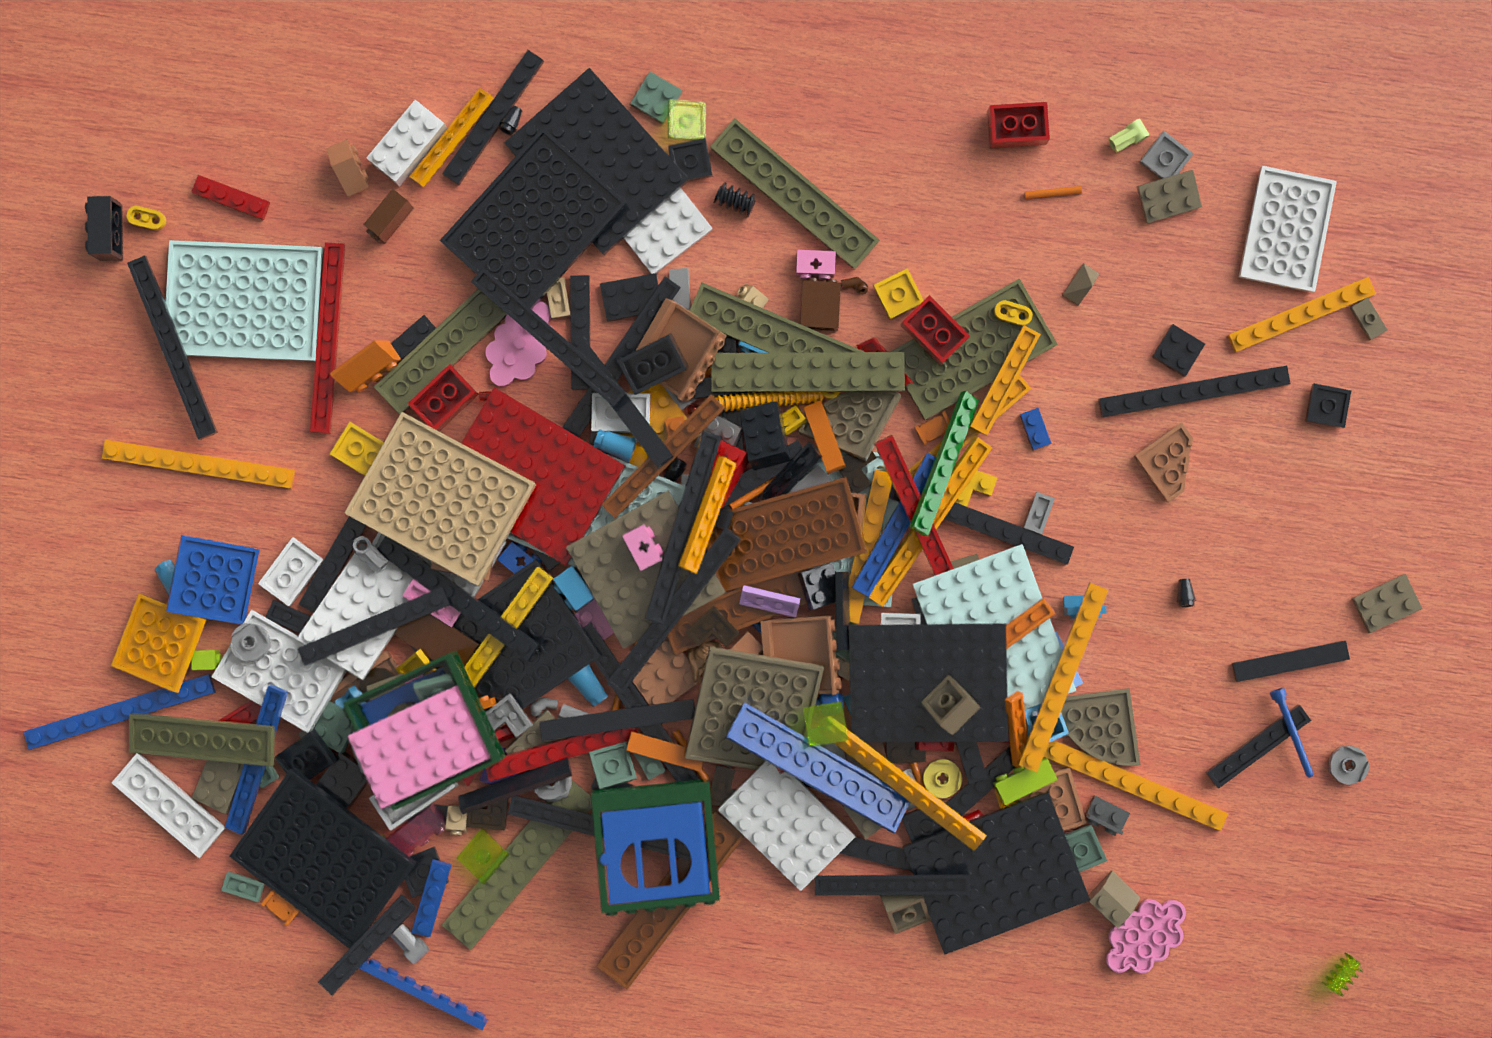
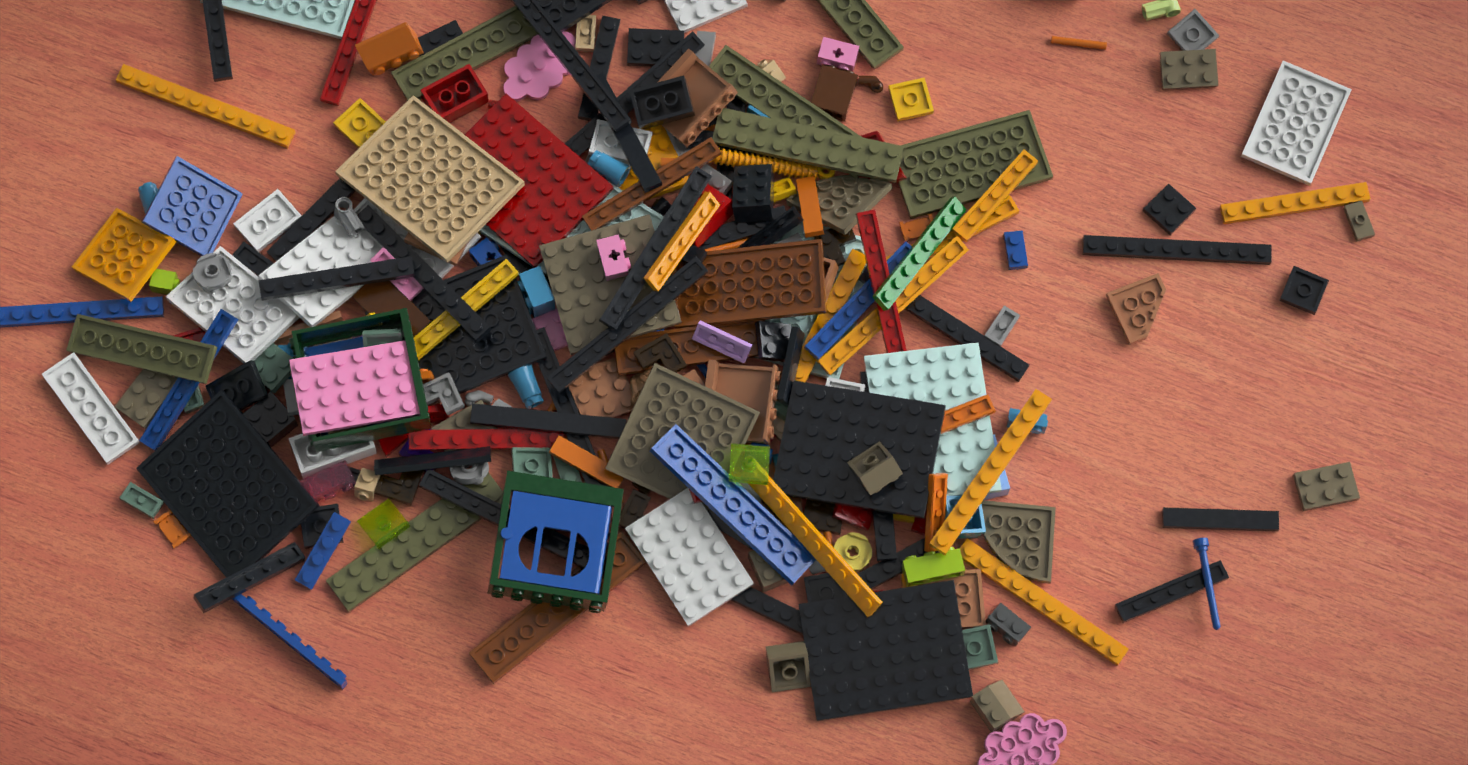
camera: 10 degrees right, 15 degrees down
light grey piece [390,924,430,964] -> none
black plate [815,874,971,895] -> none
red brick [900,295,970,366] -> none
yellow plate [956,470,997,507] -> none
yellow plate [994,300,1033,326] -> none
dark tan slope [1063,263,1099,305] -> none
black cone [1177,579,1196,607] -> none
light grey plate [1328,746,1369,785] -> none

